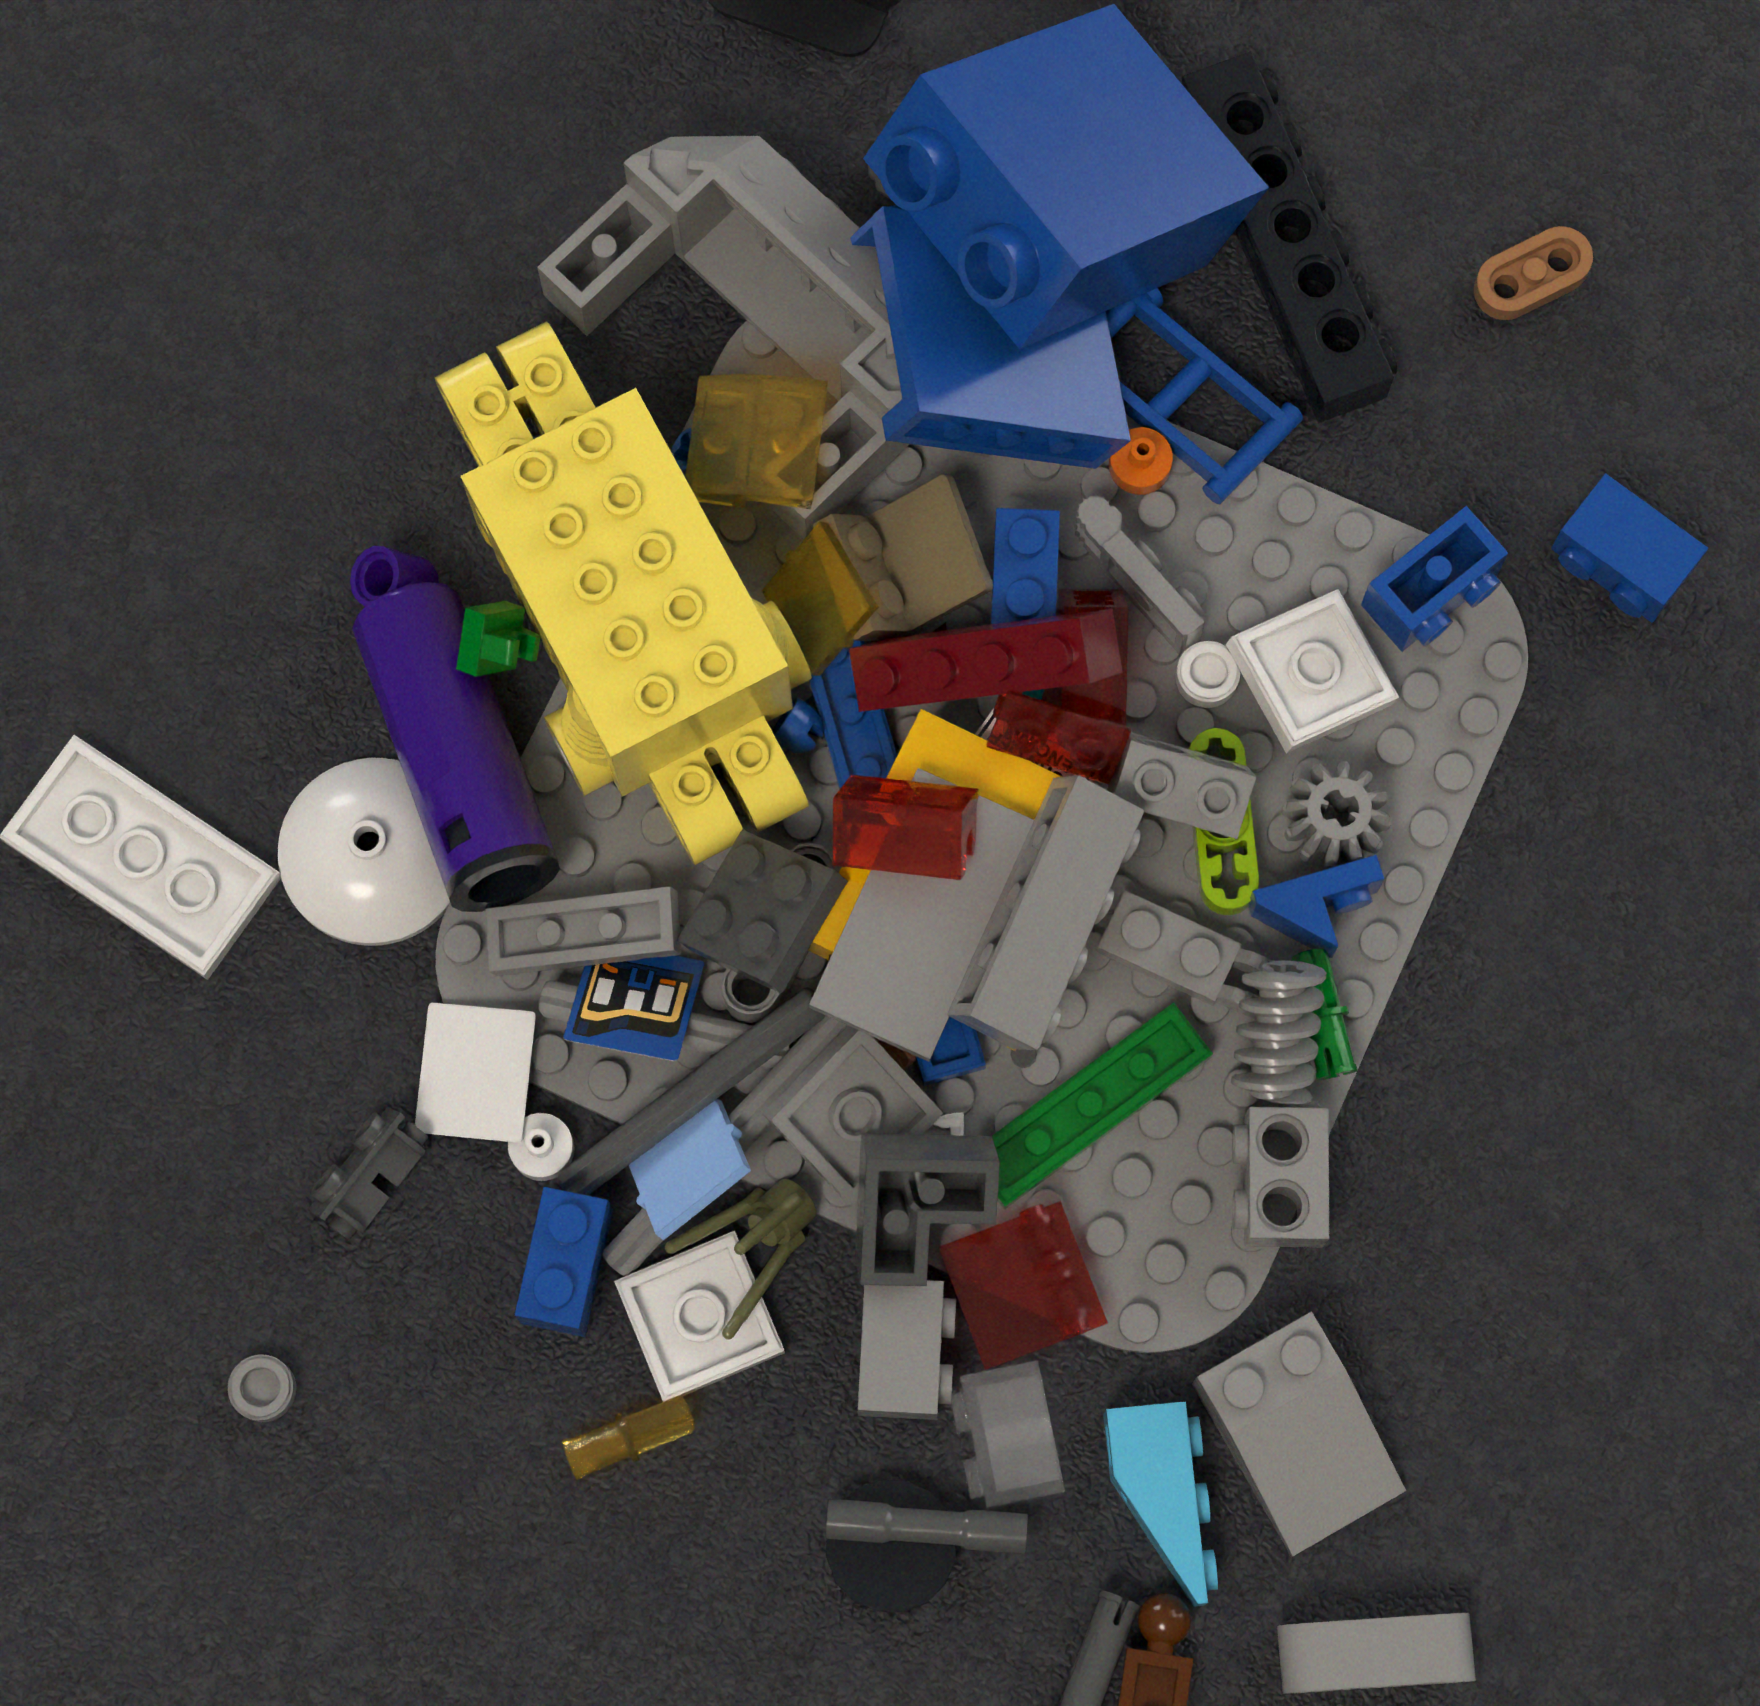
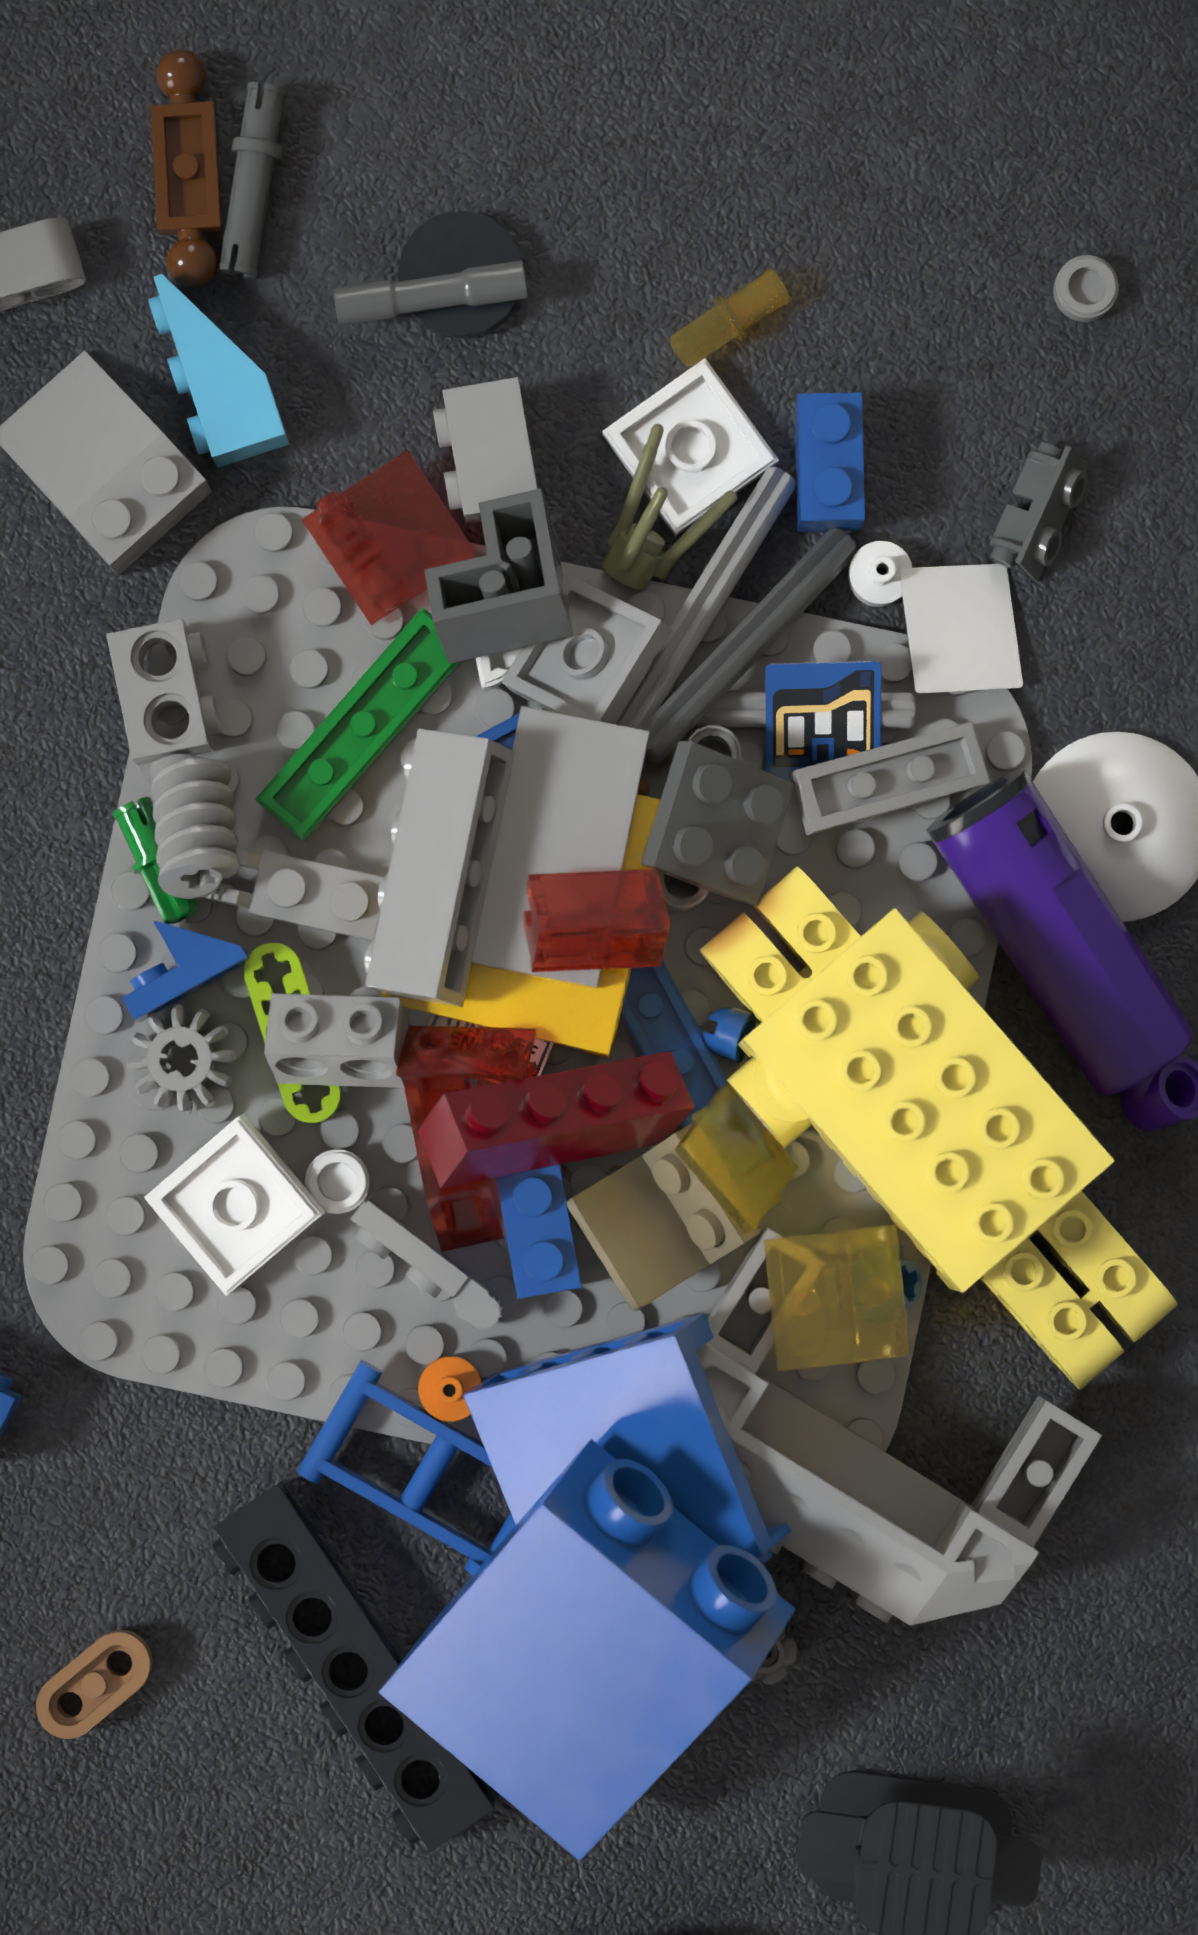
camera: 165 degrees right, 10 degrees up
green tile [456,601,541,677] -> none
light blue piece [629,1098,751,1240] -> none
clear brick [951,1360,1065,1511] -> none
blue brick [1361,506,1508,652] -> none

